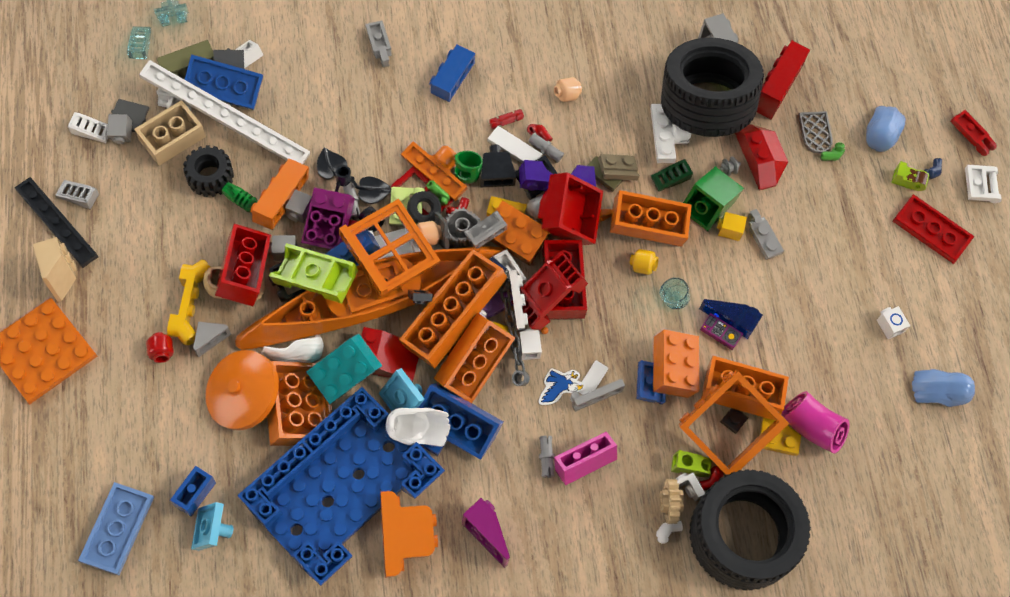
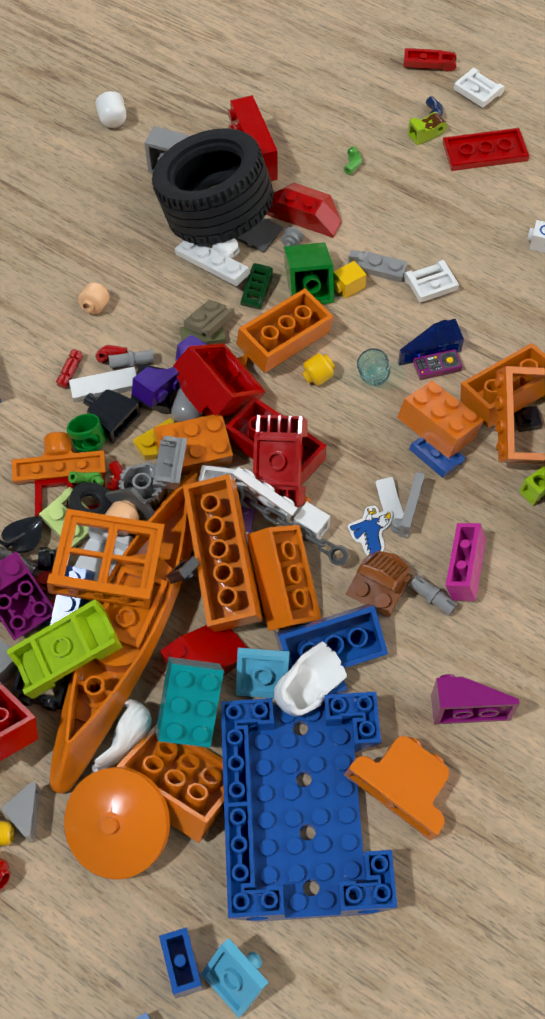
camera: 40 degrees left, 5 degrees down
light grey window [798,111,833,154] -> none
medium blue hair [866,106,906,152] -> none
none -> dark grey piece [235,218,283,253]
none -> dark orange piece [345,551,413,618]
none -> white plate [404,260,459,303]

